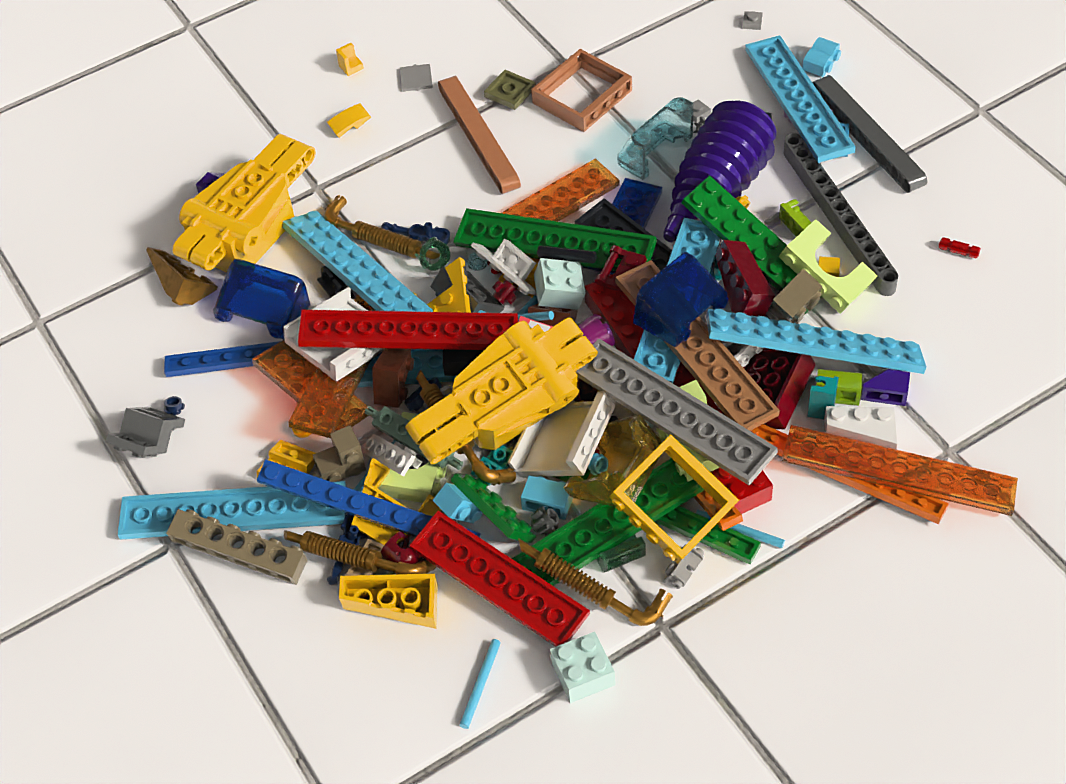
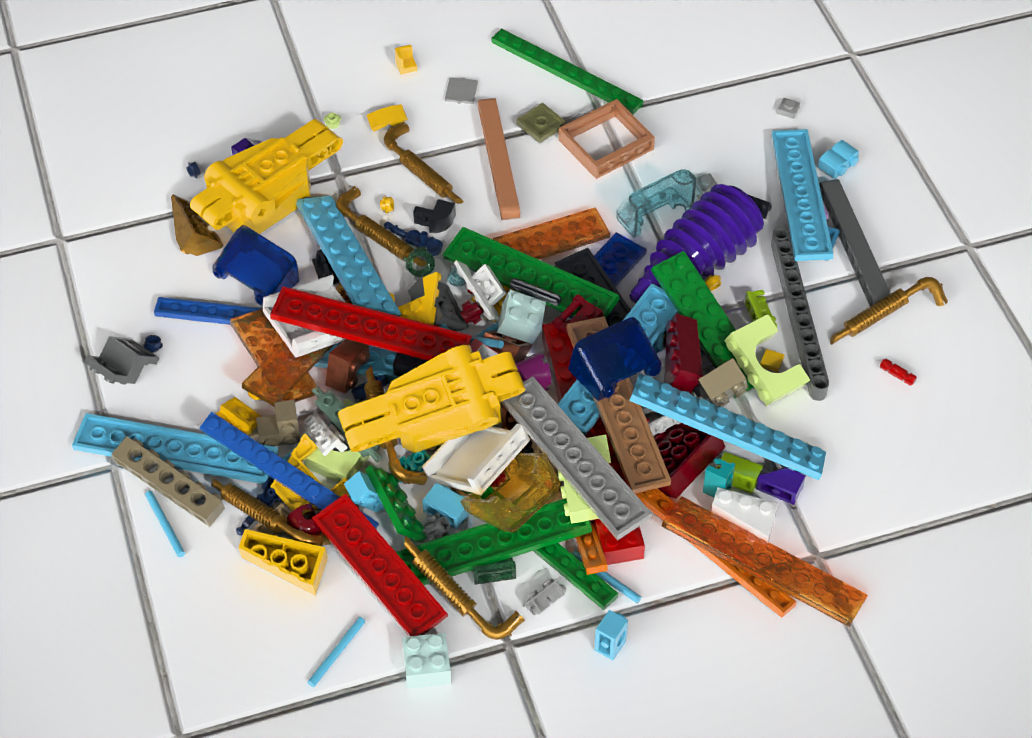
camera: 10 degrees right, 0 degrees up
medium azure plate [588,453,608,475] -> none
yellow window [609,434,739,564] -> none
none -> medium azure bar [145,491,185,557]
none -> dark blue plate [186,161,201,178]
none -> yellowish green plate [323,112,341,129]
none -> yellow plate [380,196,394,214]
none -> pearl gold piece [383,122,464,204]
none -> black brick [413,199,456,233]
none -> green plate [491,28,643,115]
none -> medium azure brick [594,610,628,661]
none -> pearl gold piece [830,277,948,345]

